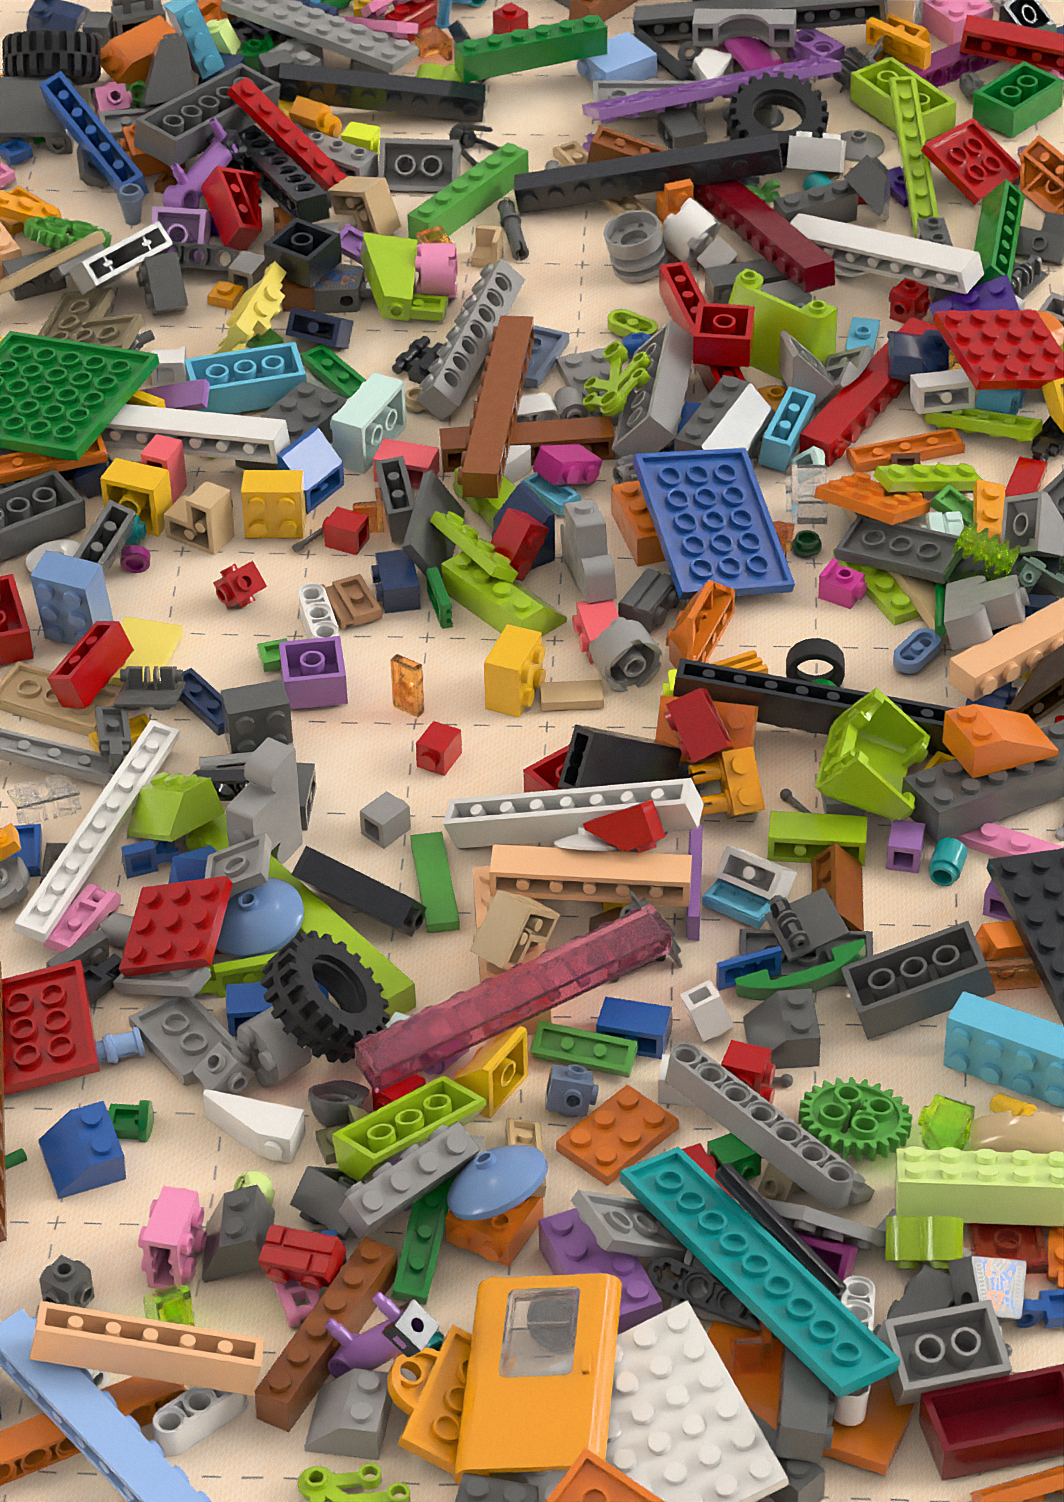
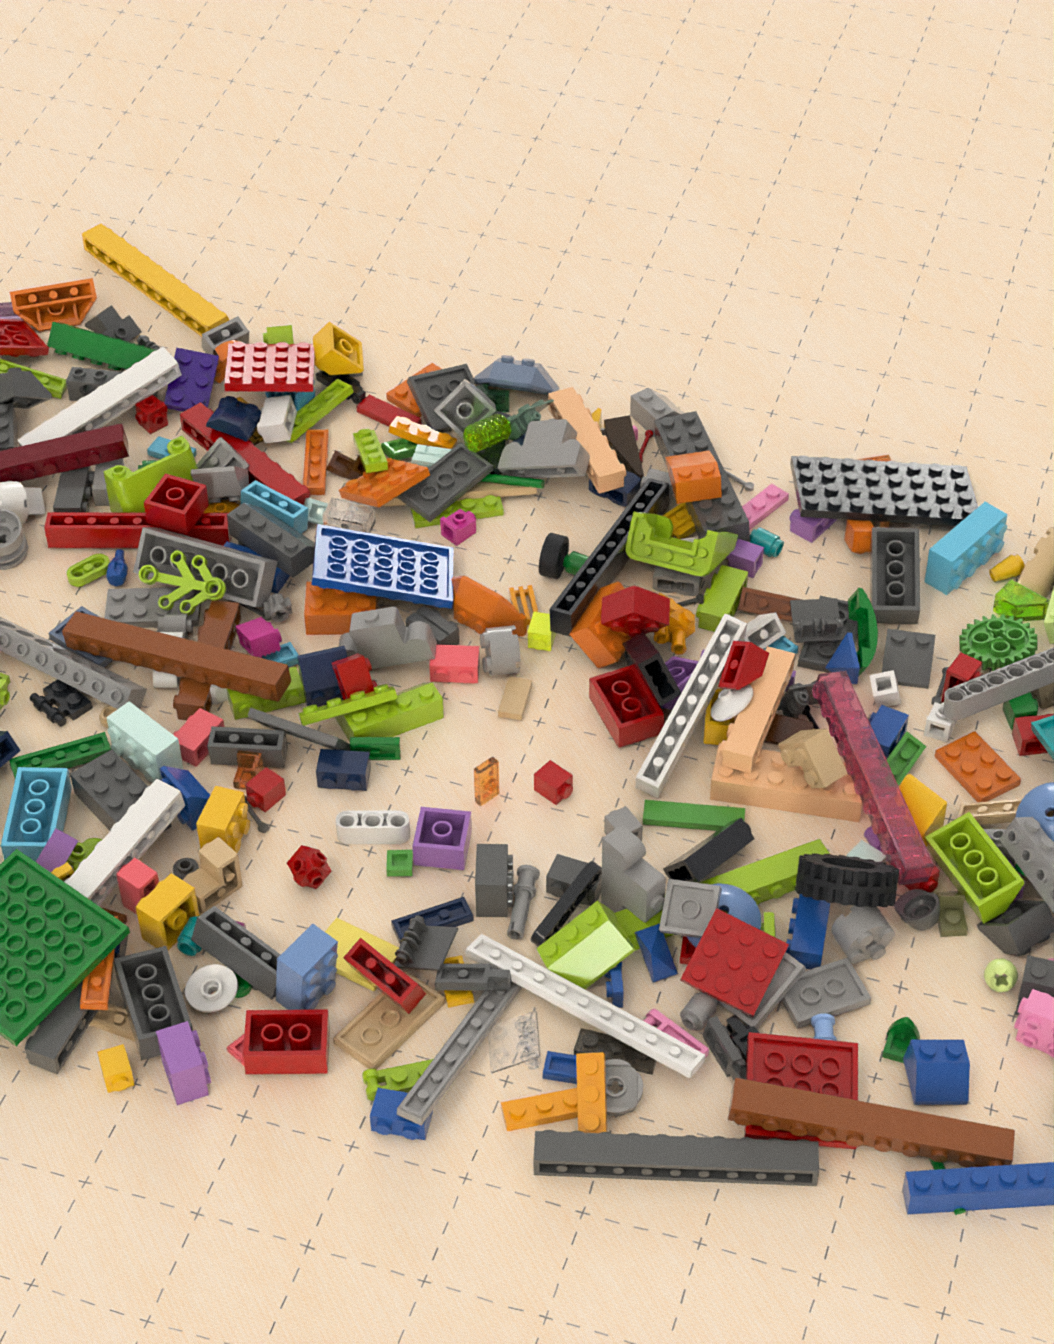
camera: 75 degrees left, 5 degrees up
light grey brick [192,1041,256,1095] -> none
white slope [203,1089,306,1163] -> none
medium nougat plate [322,574,382,630] -> none
yellow brick [484,624,546,718] -> none
sand blue brick [545,1064,598,1118] -> none
dark green plate [792,530,822,557] -> none
medium blue plate [893,628,941,674] -> none

